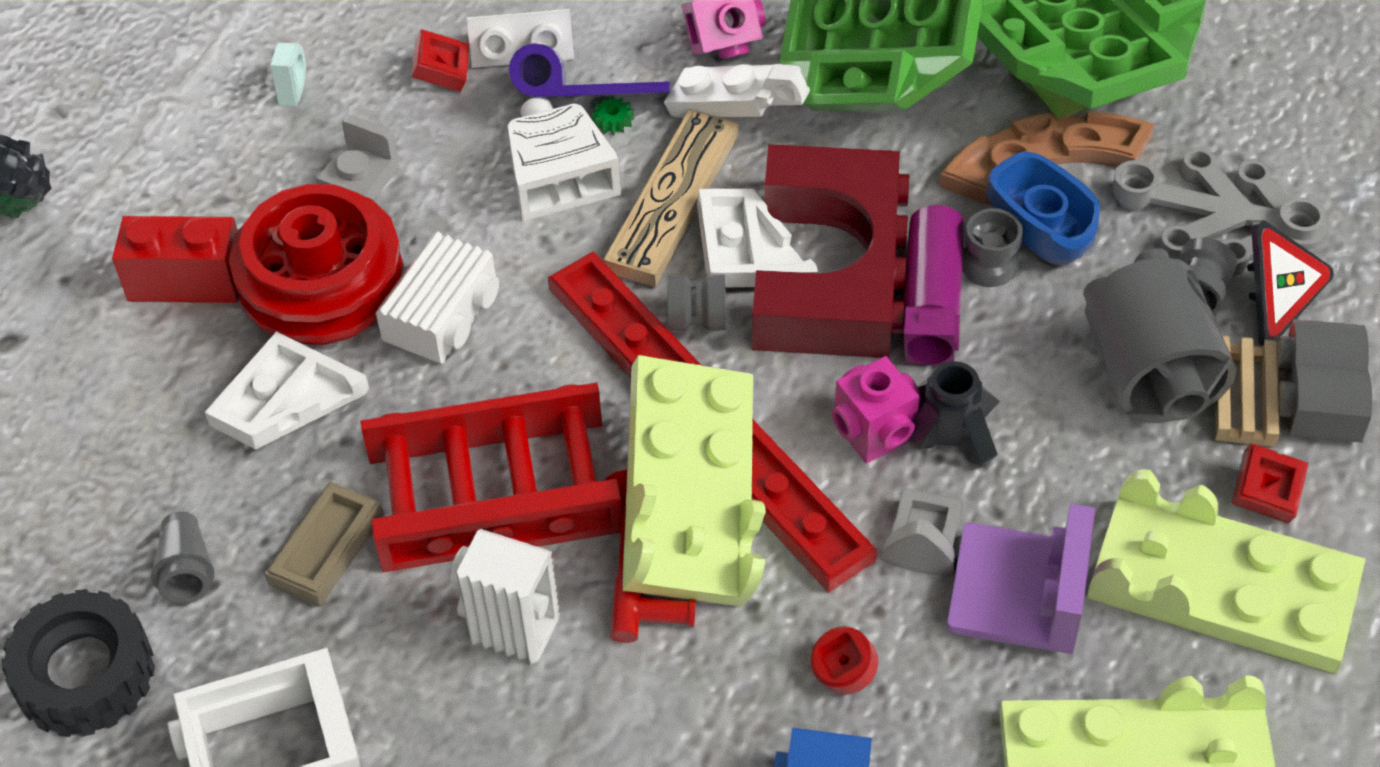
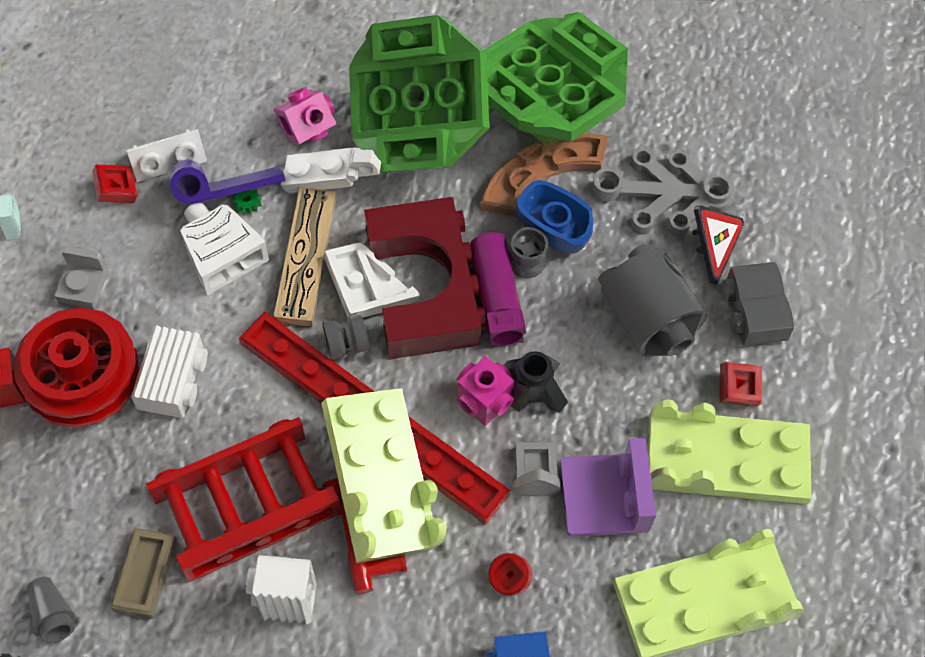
camera: 20 degrees left, 10 degrees up
white wing [205,332,369,449] -> none
dark grey wheel [1178,237,1238,315] -> none
tan tile [1215,336,1279,447] -> none

